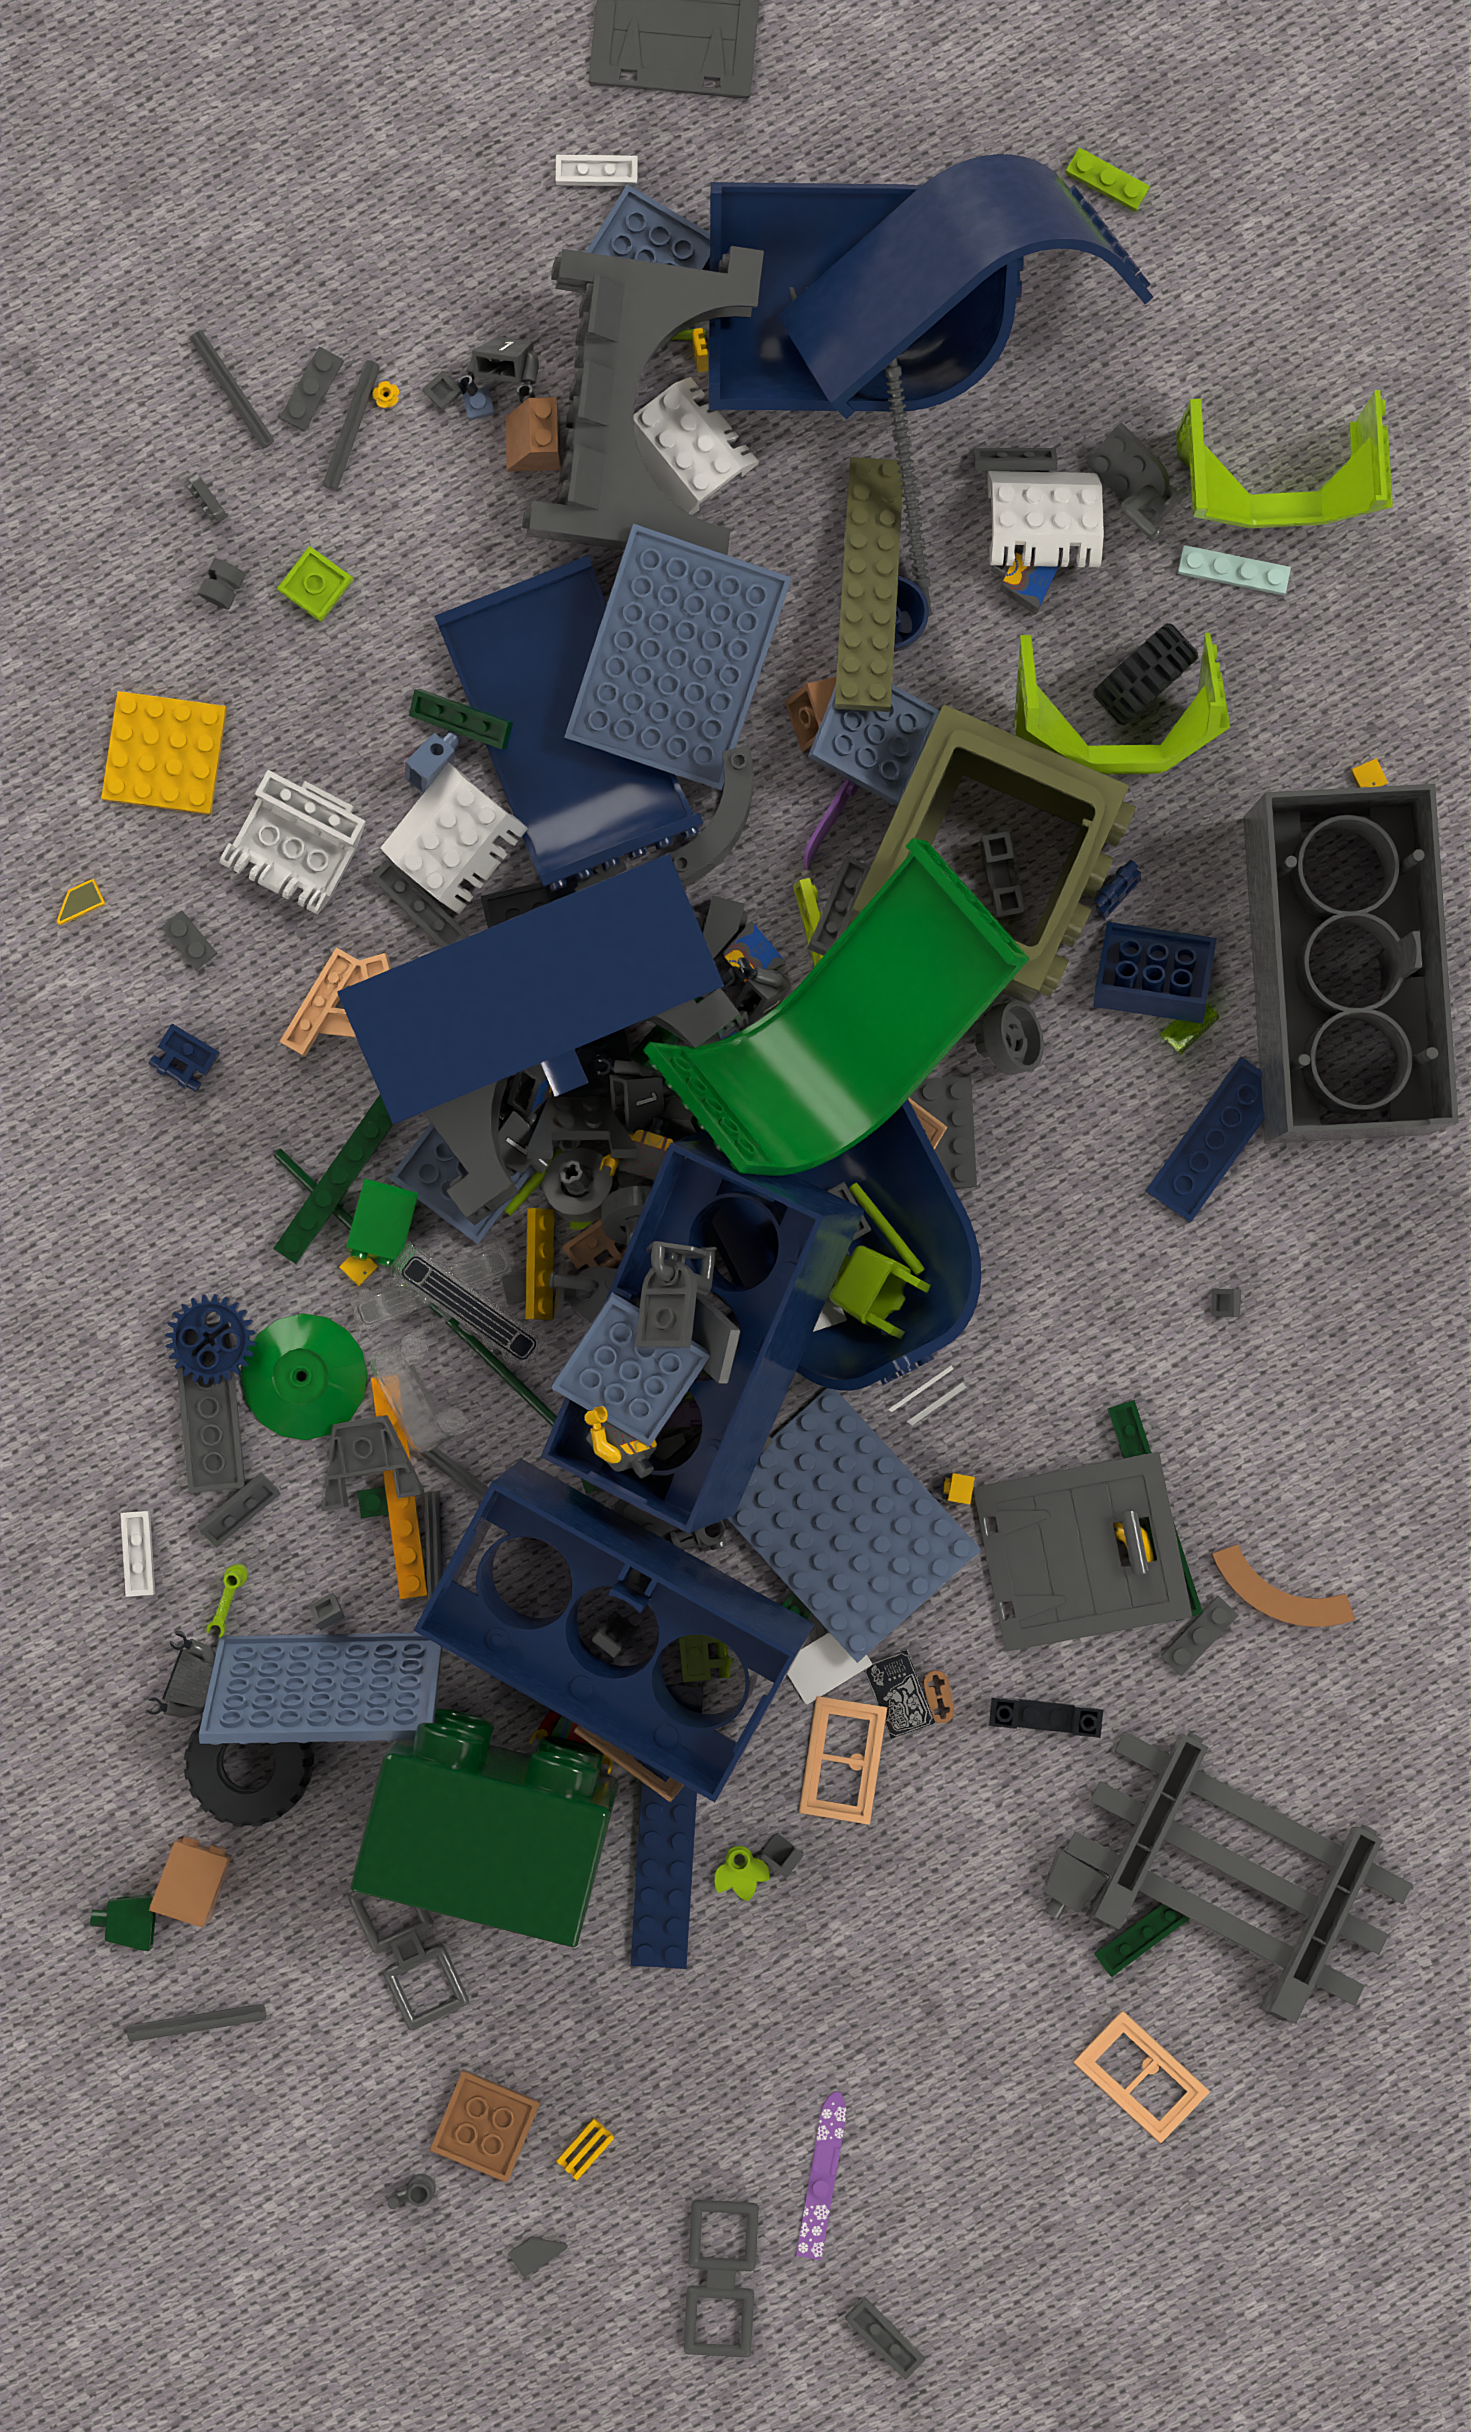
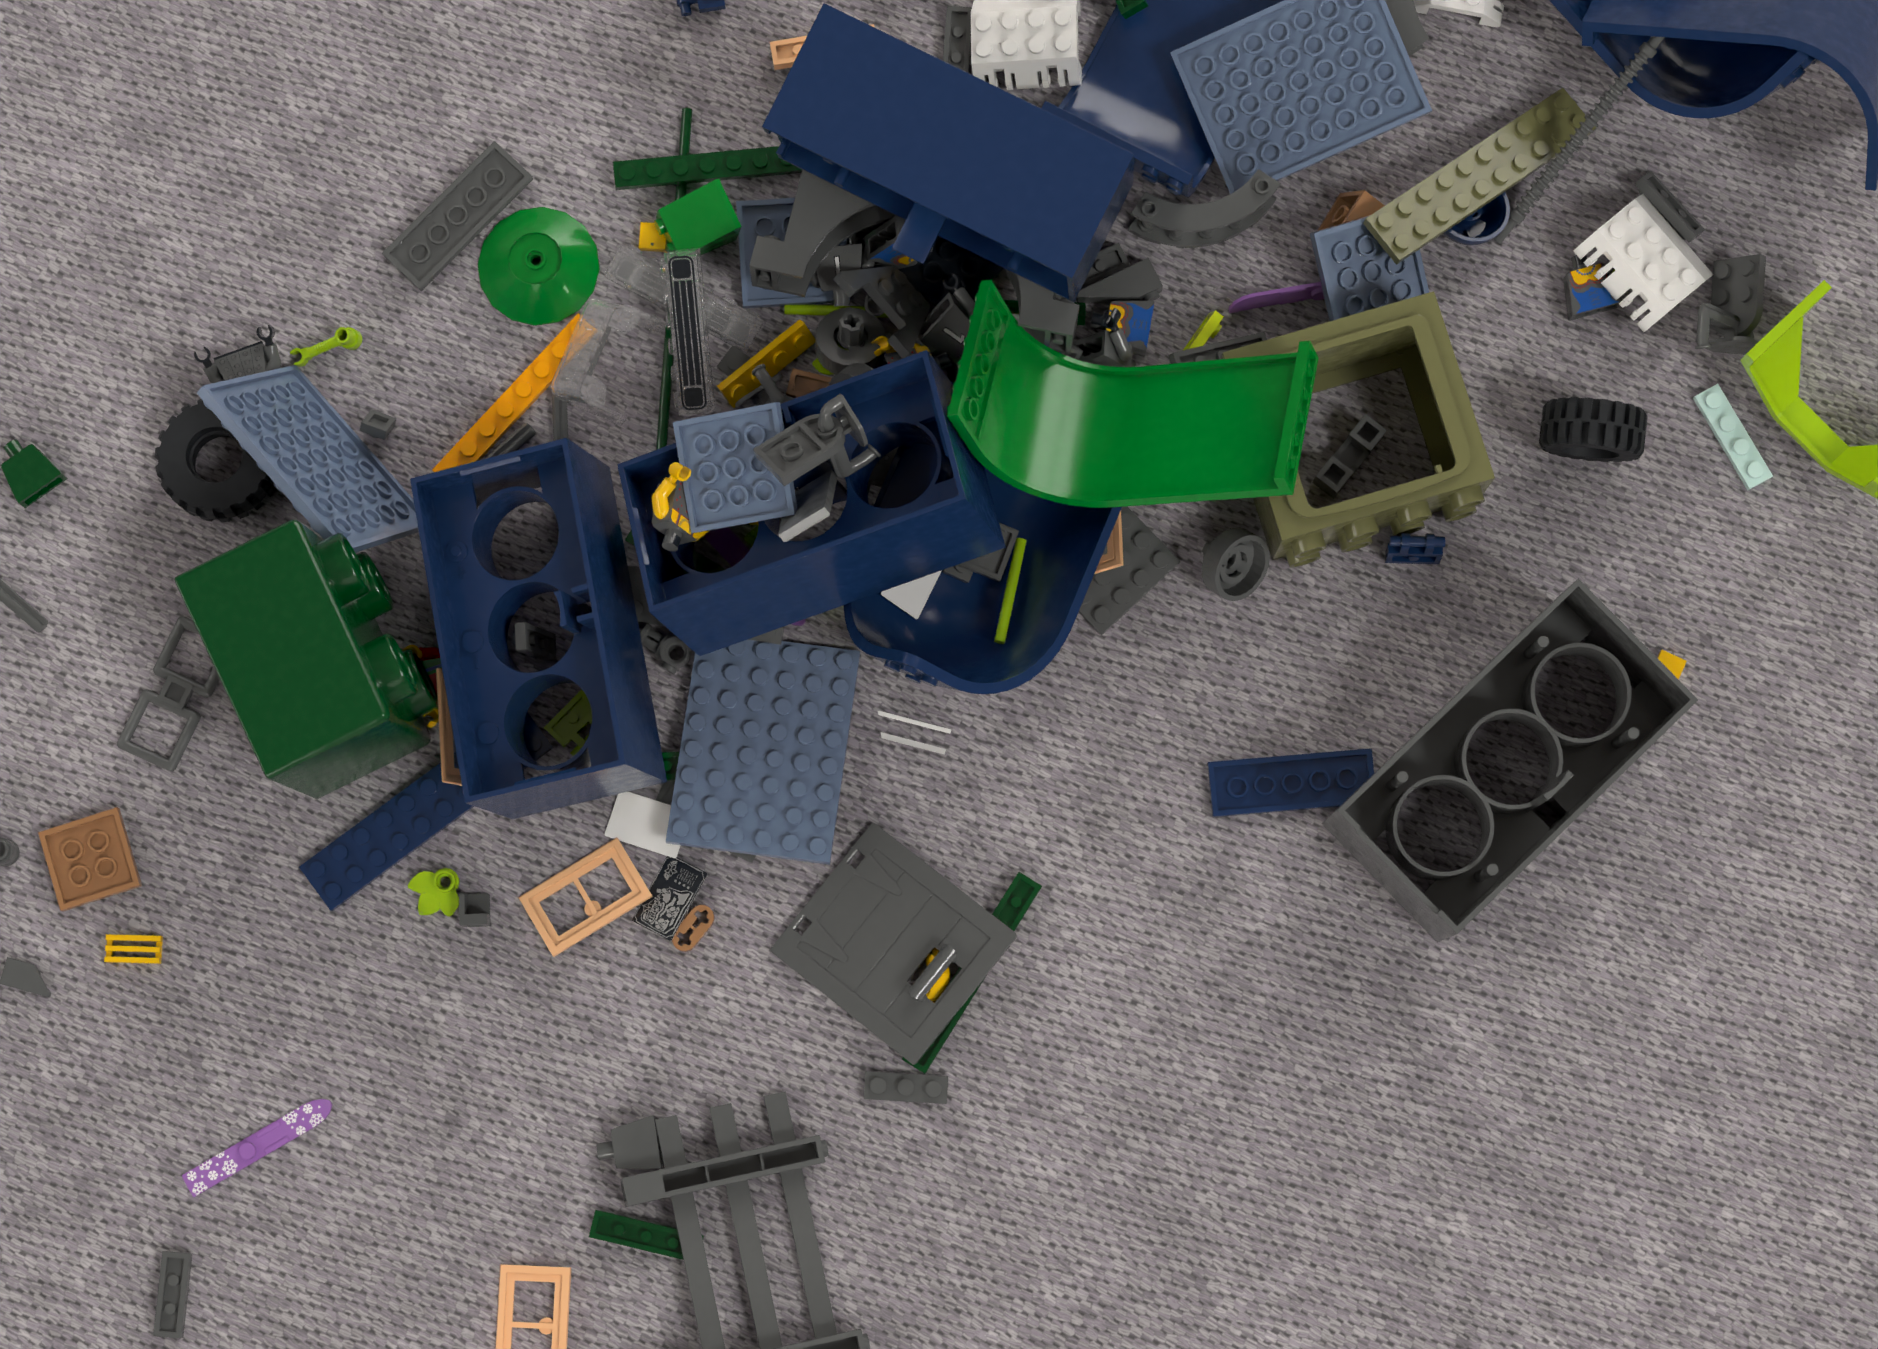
camera: 55 degrees right, 5 degrees down
white plate [120,1511,155,1597] -> none
medium nougat slope [149,1836,232,1928] -> none
dark blue gear [165,1294,257,1385] -> none
dark grey plate [197,1472,281,1548] -> none
dark grey wing [321,1415,425,1511] -> none
dark green plate [357,1487,389,1518] -> none
dark grey bar [684,2200,759,2358] -> none
lime piece [829,1246,931,1339] -> none
yellow plate [943,1473,975,1505] -> none
black slope [989,1697,1103,1738] -> none
lime panel [1014,633,1231,774] -> none
dark blue slope [1093,922,1217,1024] -> none
clear neon green plate [1160,1003,1220,1056] -> none
dark grey plate [1211,1289,1241,1317] -> none
medium nougat tile [1211,1544,1356,1627] -> none

